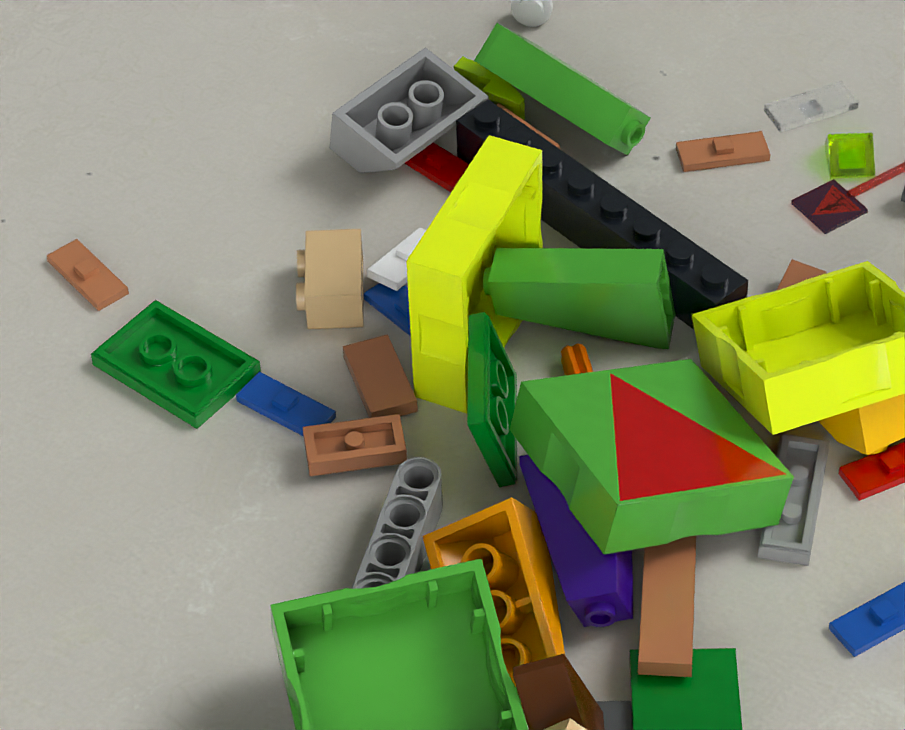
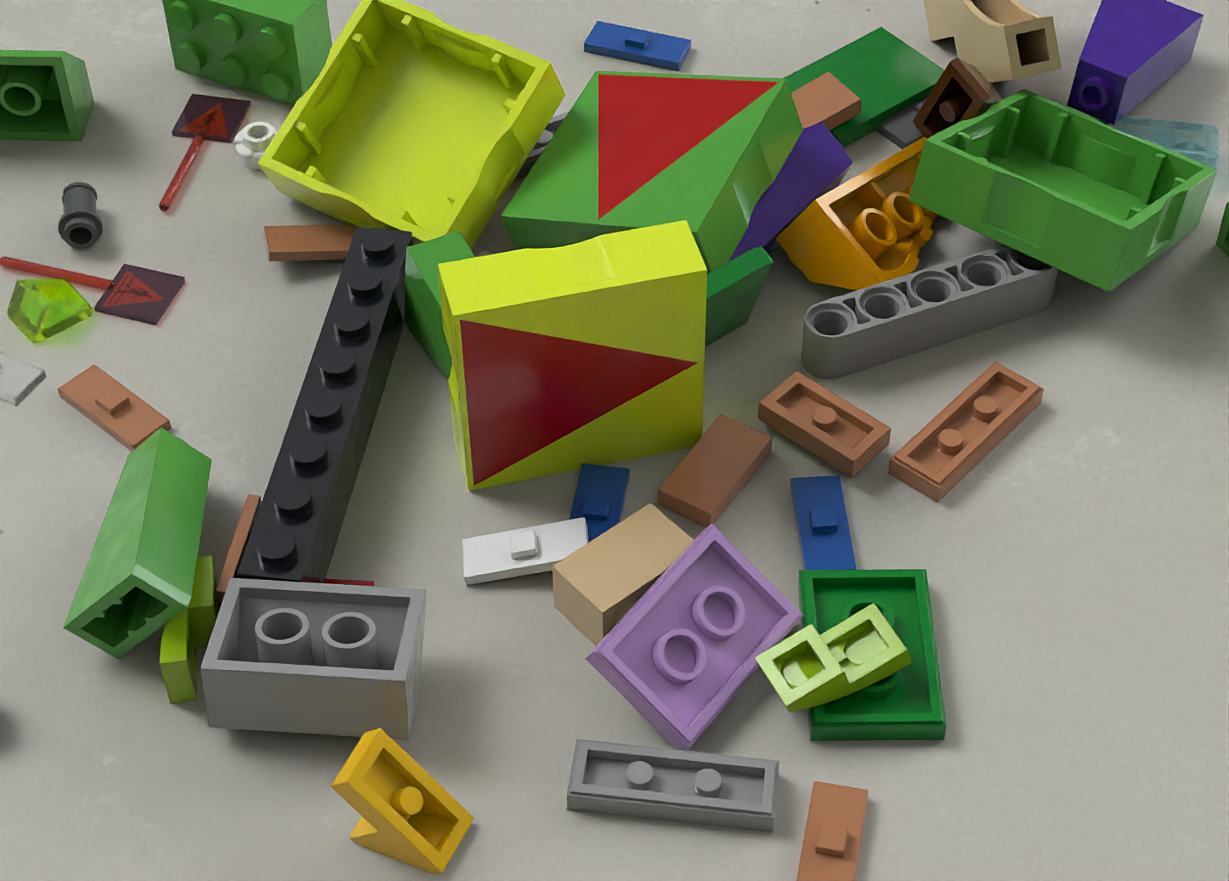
camera: 130 degrees left, 0 degrees up
none -> yellow slope [330,728,474,875]
none -> light grey tile [566,739,780,832]
none -> lavender tile [585,524,803,751]
none -> lime slope [755,603,912,713]
none -> nougat tile [888,361,1044,503]

